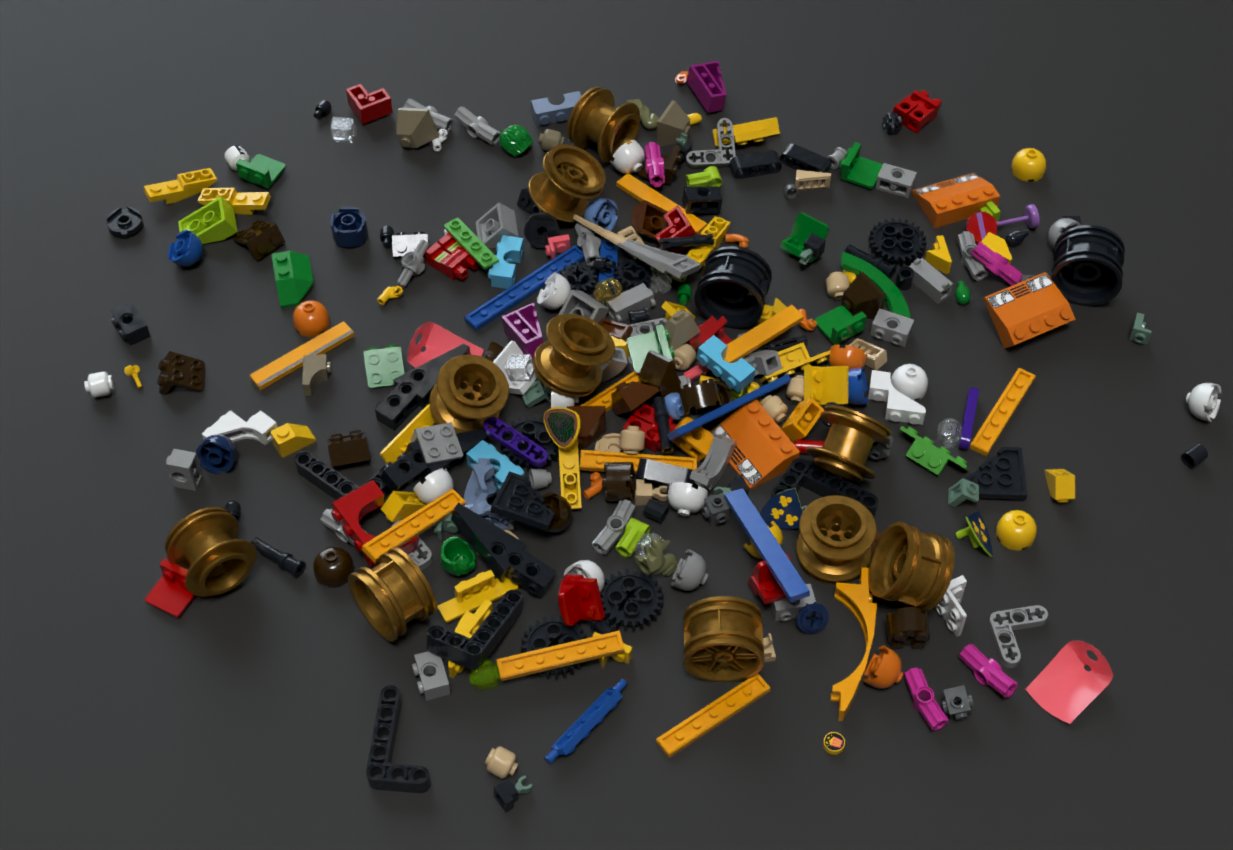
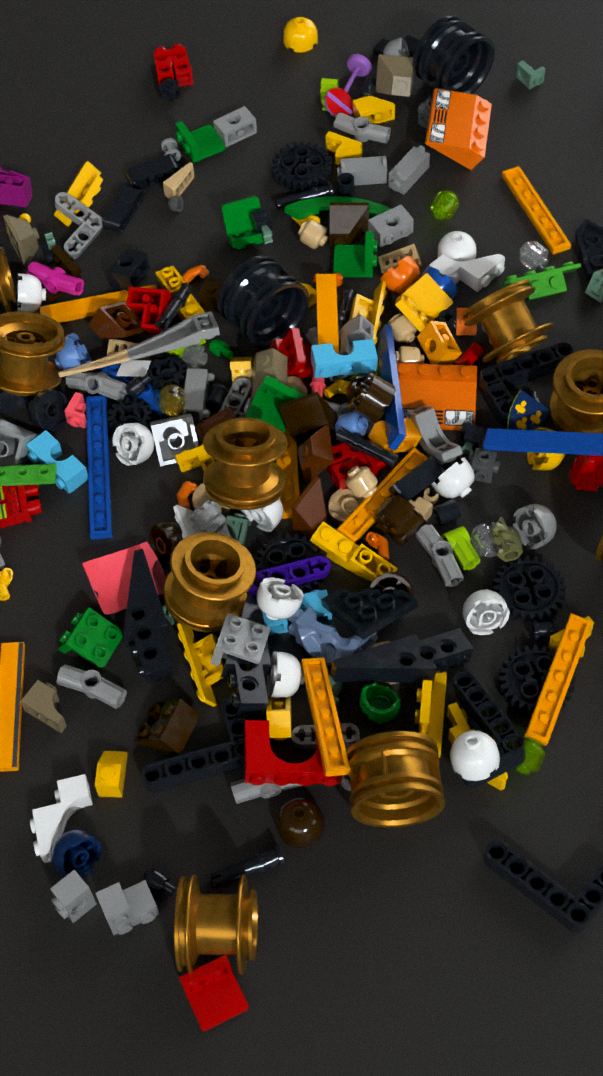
camera: 50 degrees left, 5 degrees up
light grey brick [412,651,450,701] -> none
magenta wedge [501,303,544,361] -> none
light grey hat [529,469,552,490] -> none
shield [544,407,580,449] -> none
red piece [558,575,605,626] -> none
lime piece [686,166,723,188] -> none
orange slope [911,173,1000,228] -> none
green cylinder [955,281,971,305] -> none
dark purple beam [958,387,979,450] -> none
dark pink piece [970,241,1023,286] -> none
none -> light grey piece [56,664,127,709]
none -> light grey brick [96,880,159,935]
none -> white sticker [116,360,151,377]
none -> white cylinder [256,577,304,620]
none -> dark tan slope [375,54,414,97]
none -> light grey brick [388,145,430,195]
none -> clear neon green head [431,190,459,220]
none -> white cylinder [450,730,500,781]

